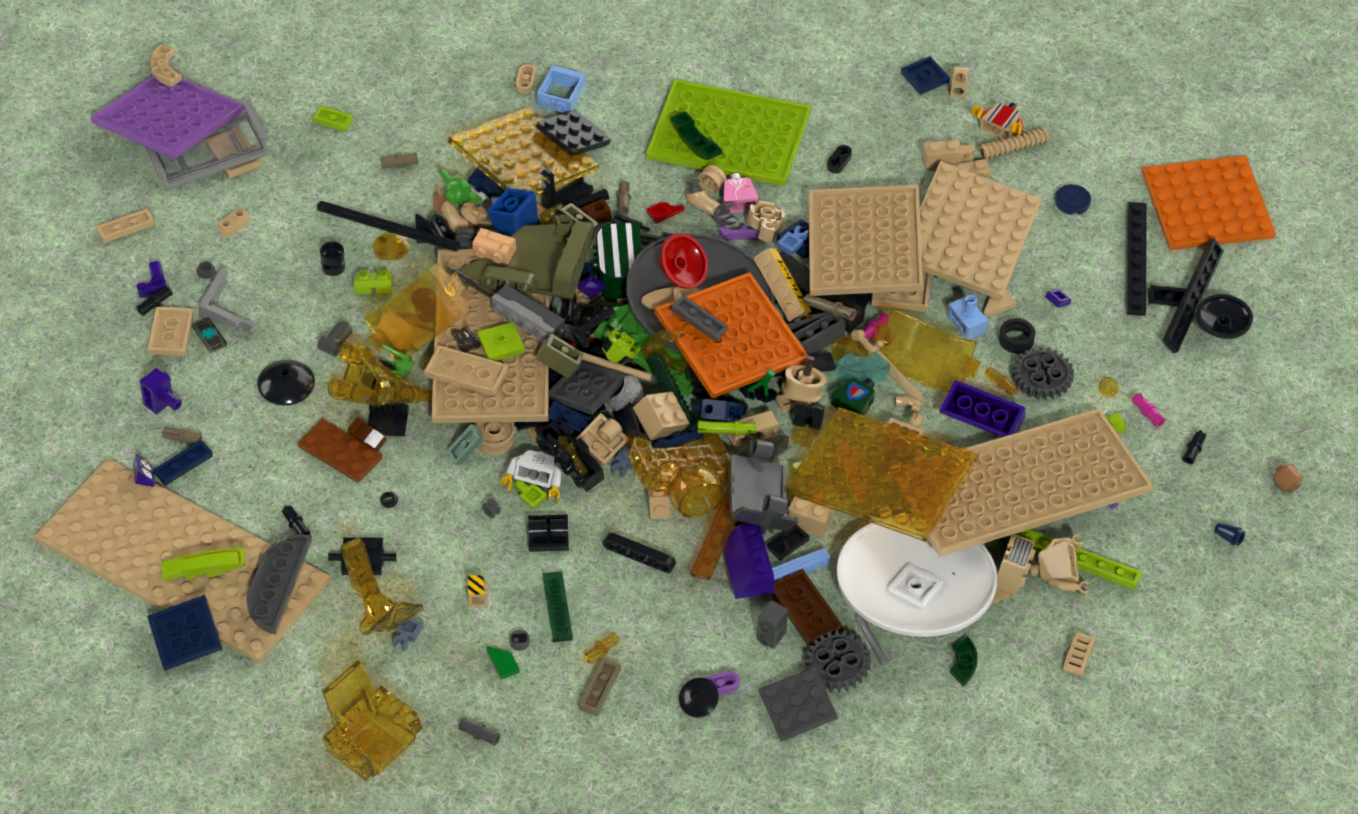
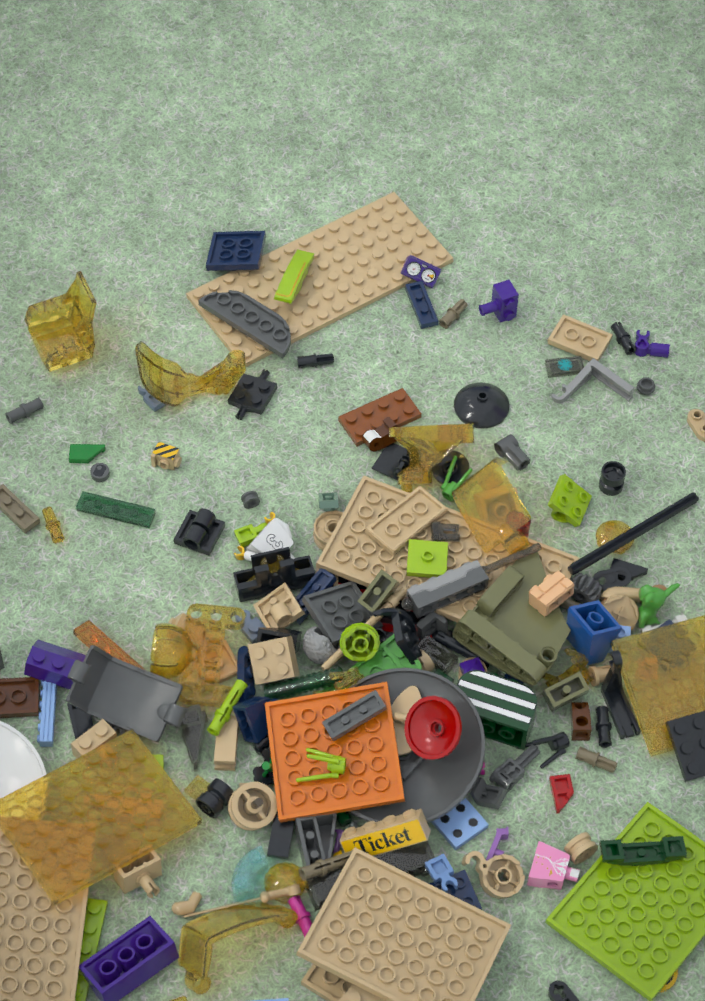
camera: 115 degrees right, 5 degrees up
black piece [380,492,398,508] -> none
black beam [602,533,676,573] -> none
piece [685,178,739,226] -> none
dark green torso [831,378,875,422] -> none
none -> lime plant [296,748,346,782]

